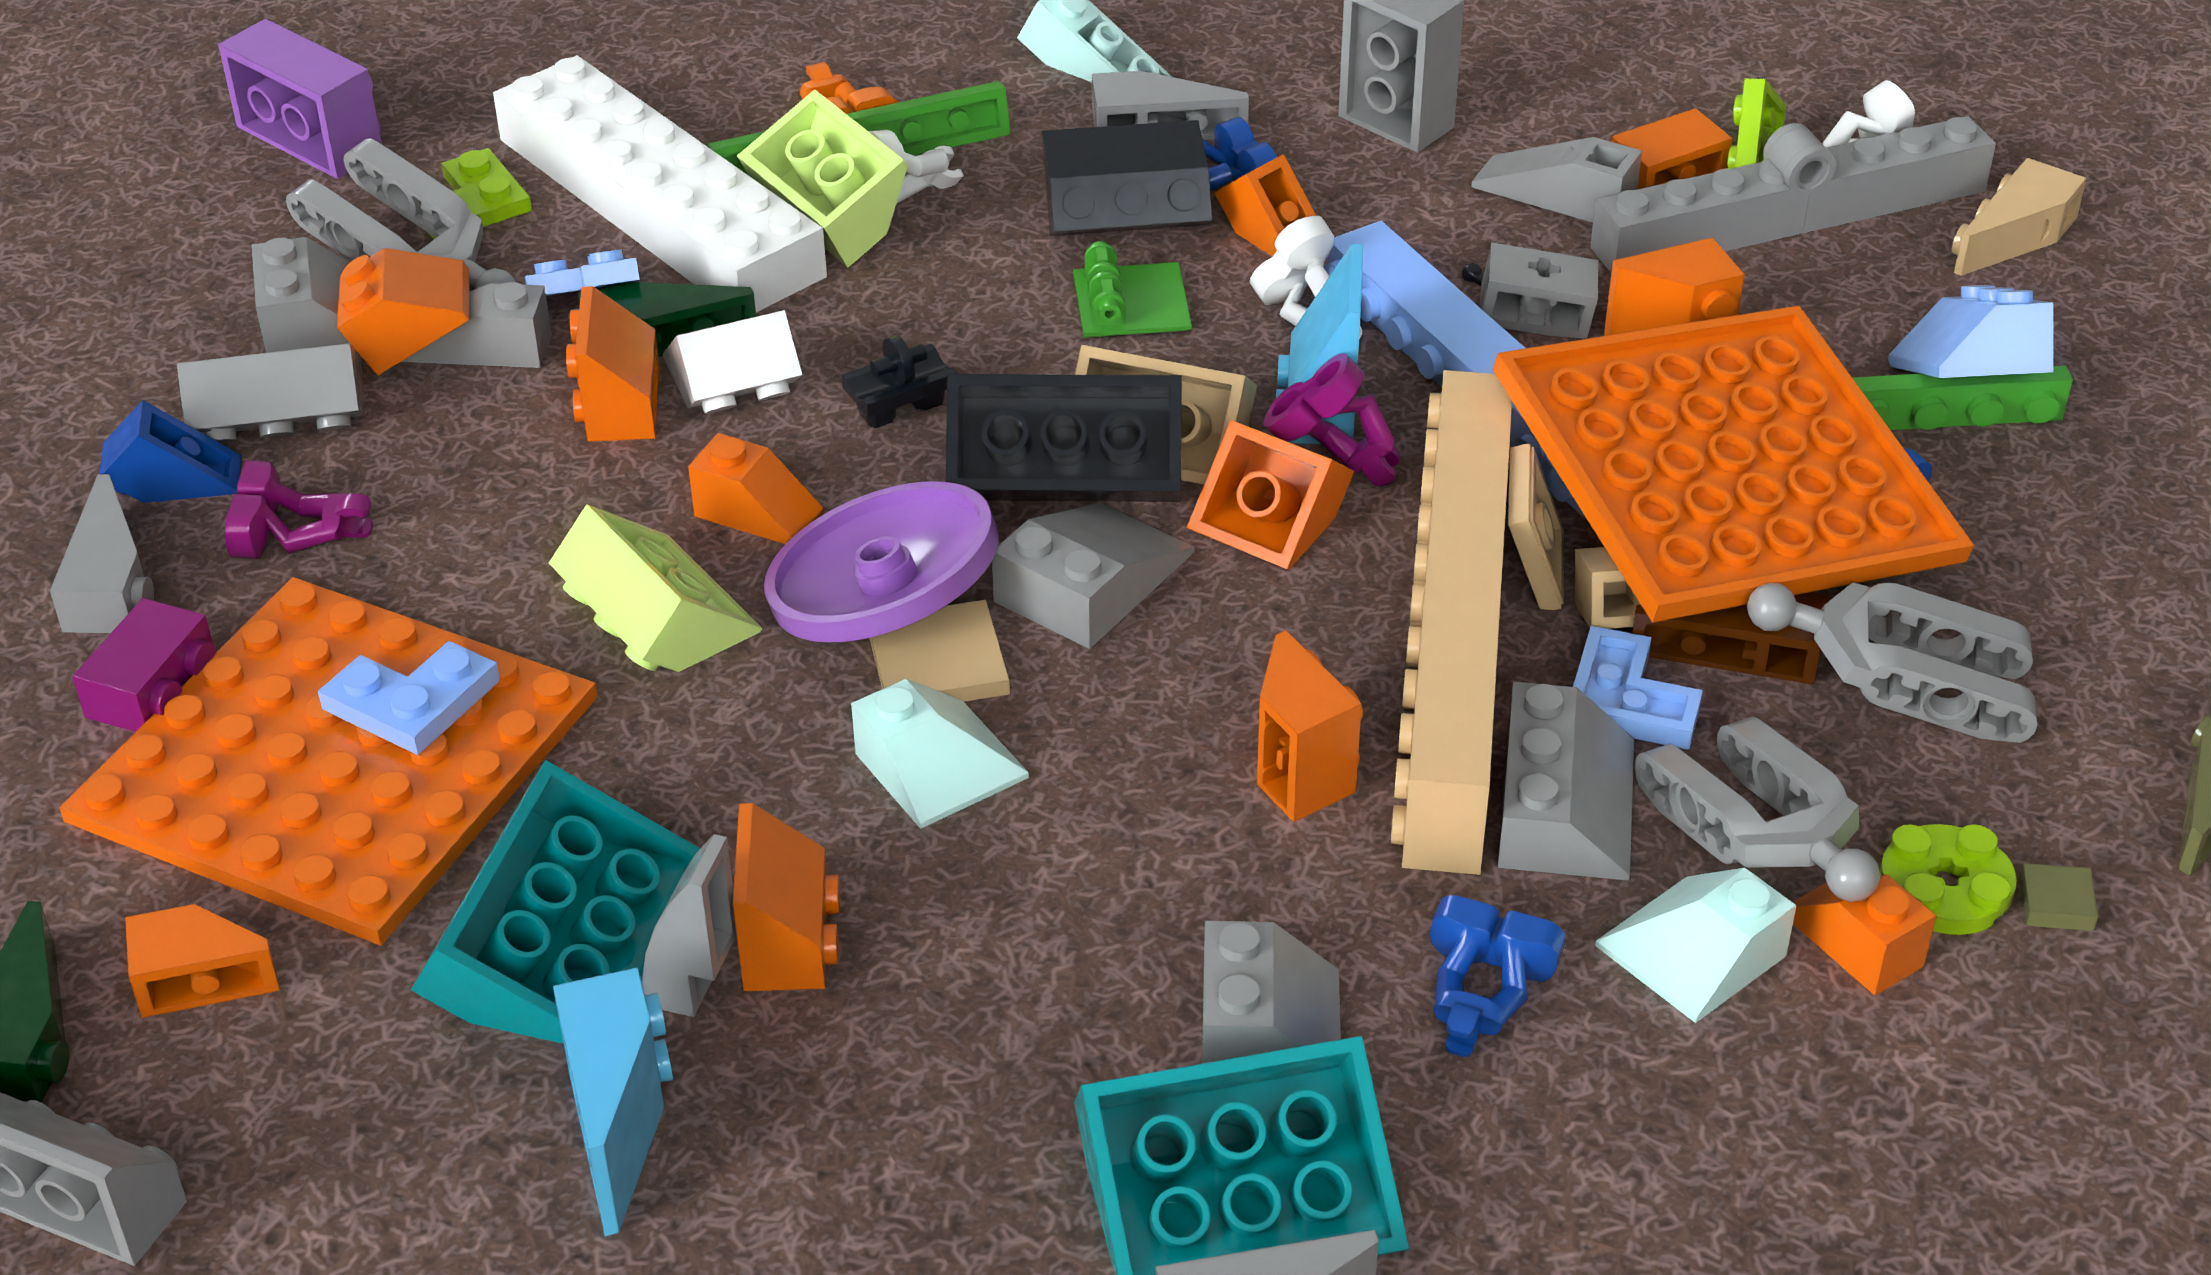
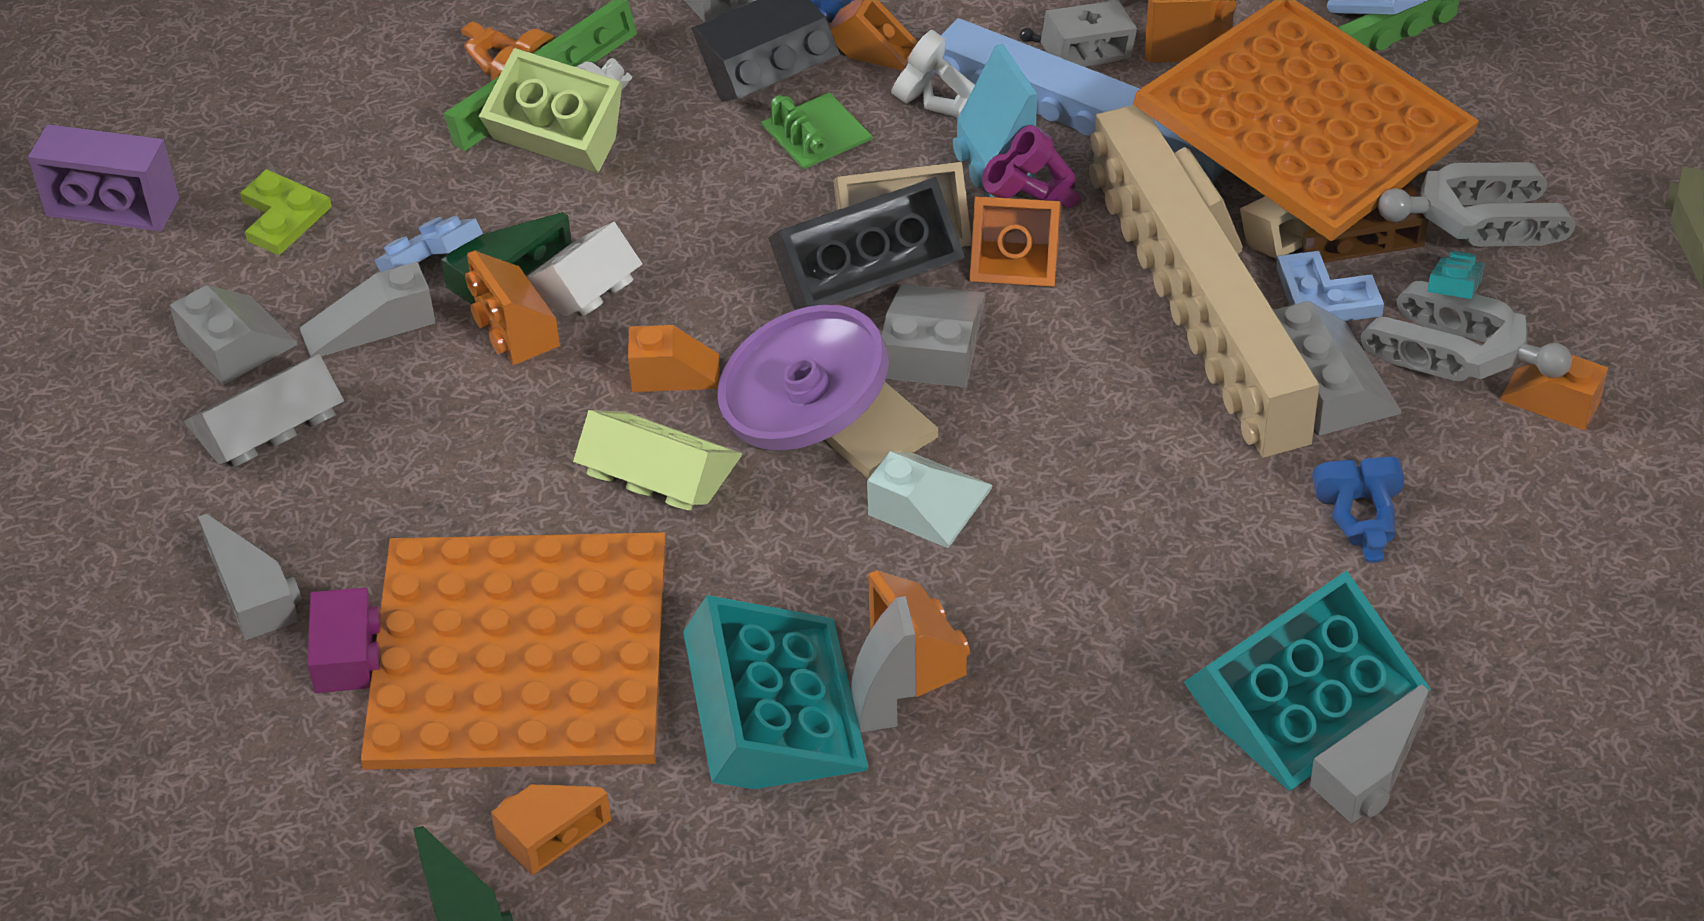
camera: 25 degrees left, 5 degrees up
blue slope [99,400,241,503] -> none
magenta piece [225,460,374,559] -> none
light grey piece [286,138,516,290] -> none
light blue plate [318,641,500,755] -> none
orange slope [337,248,469,376] -> none
white brick [493,55,827,312] -> none
medium azure slope [553,967,673,1236] -> none
black hips [842,335,958,428] -> none
light grey slope [1202,921,1341,1064] -> none
orange slope [1257,630,1363,822] -> none
light aqua slope [1595,868,1797,1023] -> none
lime plate [1880,824,2016,935] -> none
olive tile [2020,863,2098,931] -> none
none -> teal plate [1427,251,1485,299]

